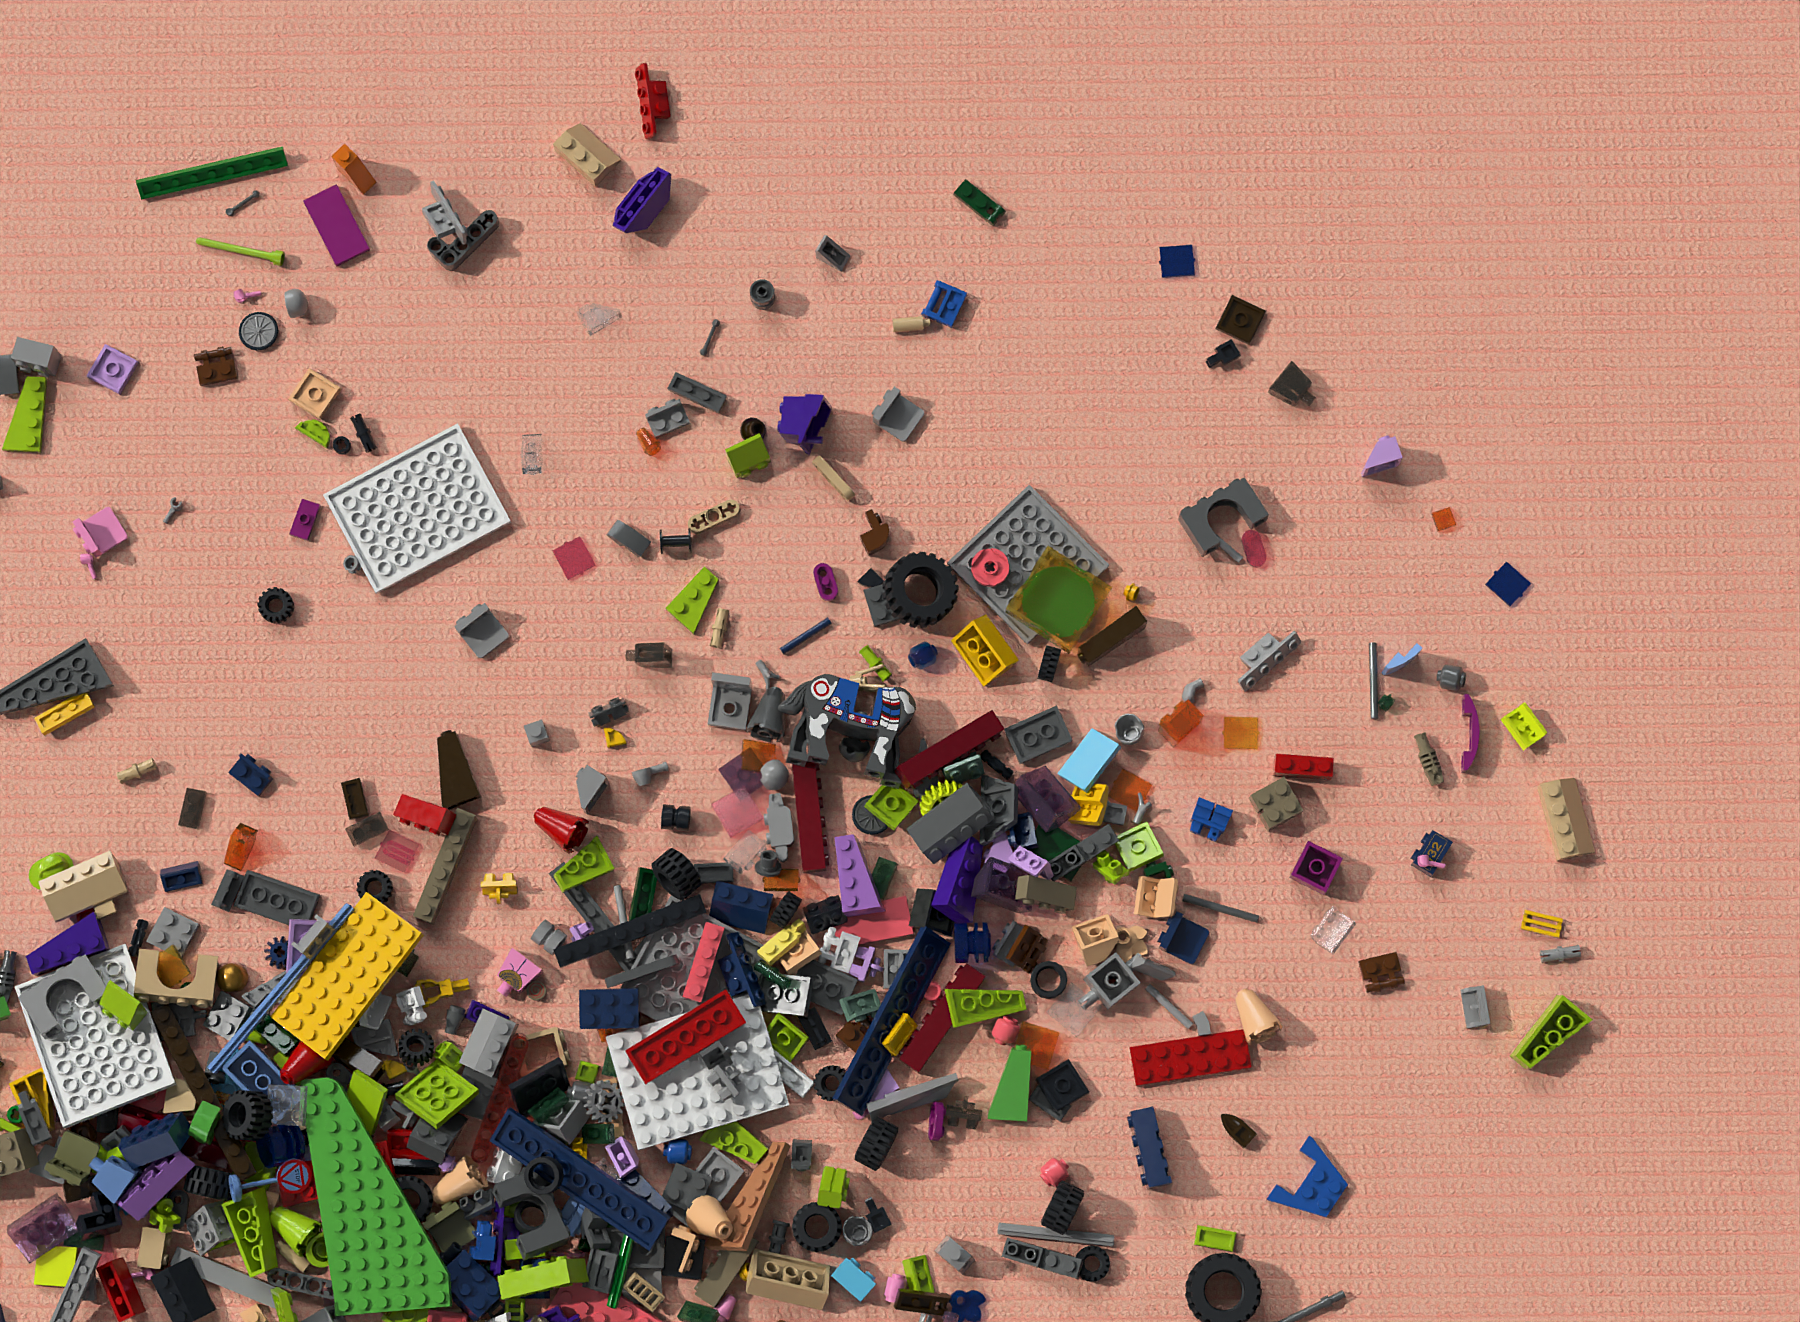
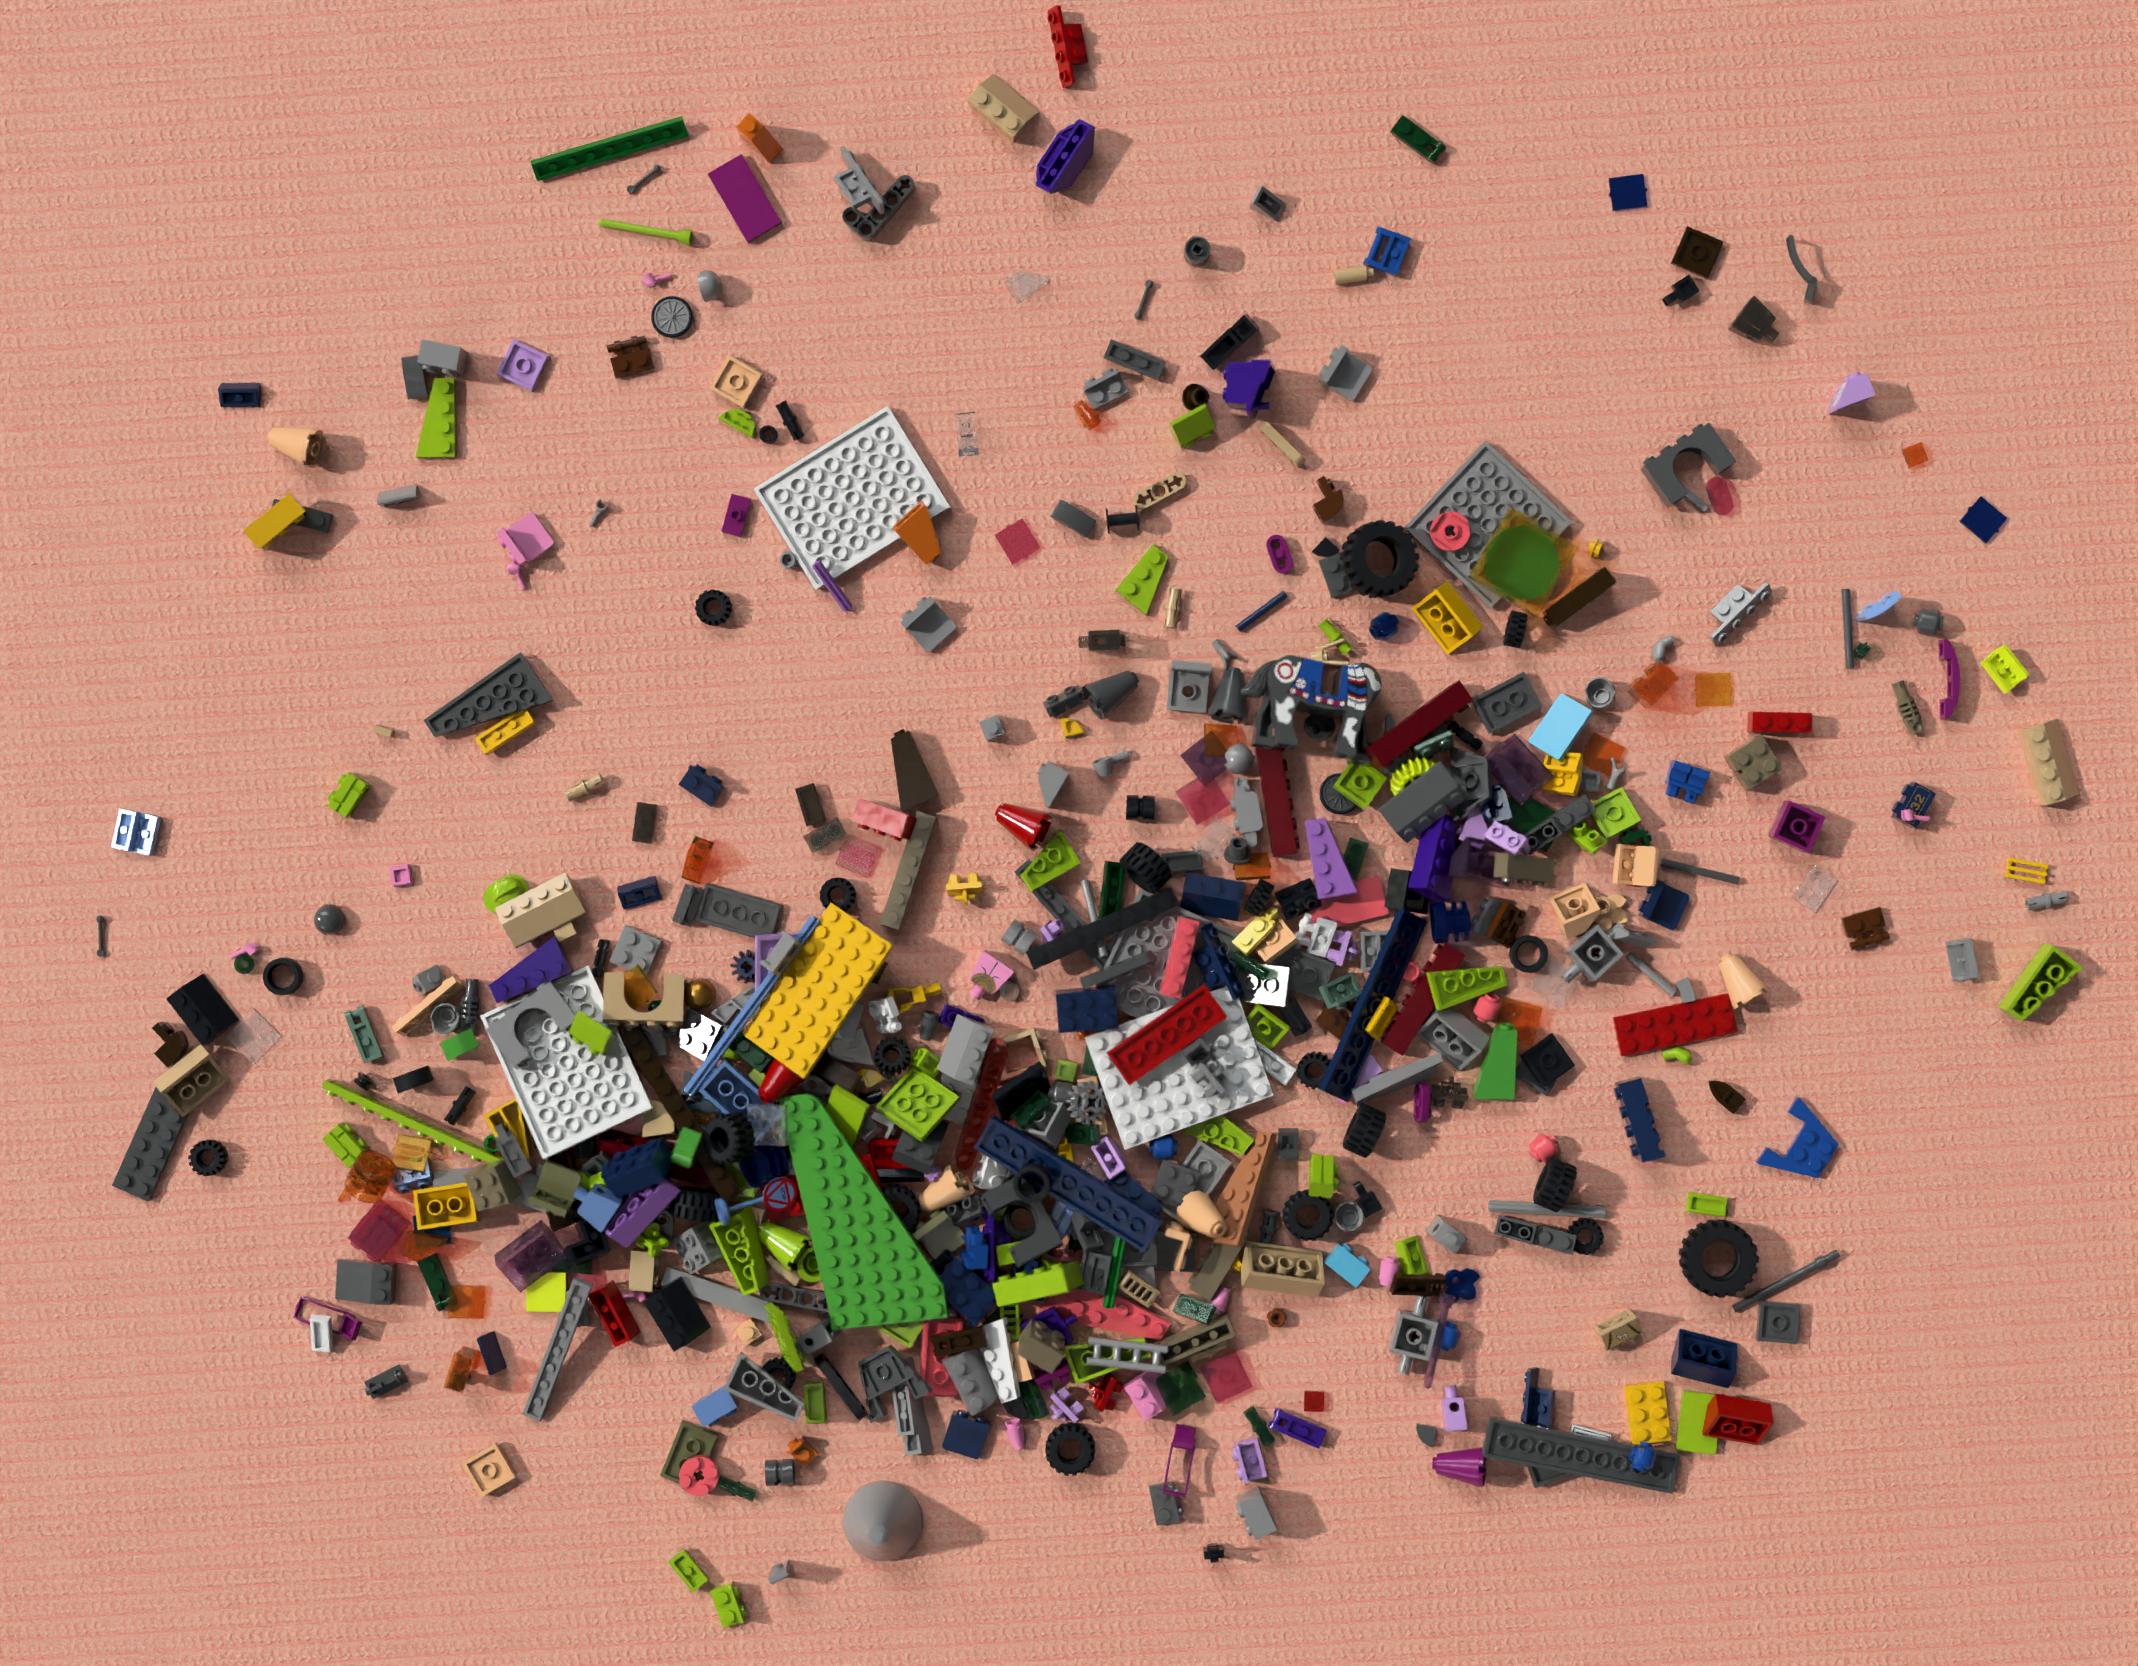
camera: 10 degrees left, 10 degrees up
none -> medium lavender axle [812,560,852,612]
none -> orange slope [893,500,941,565]
none -> dark grey cone [1082,671,1139,720]
none -> black slope [1200,314,1260,370]
none -> light grey slope [1416,1006,1490,1071]
none -> lime arm [1661,1047,1692,1065]
none -> dark grey piece [1786,235,1818,303]

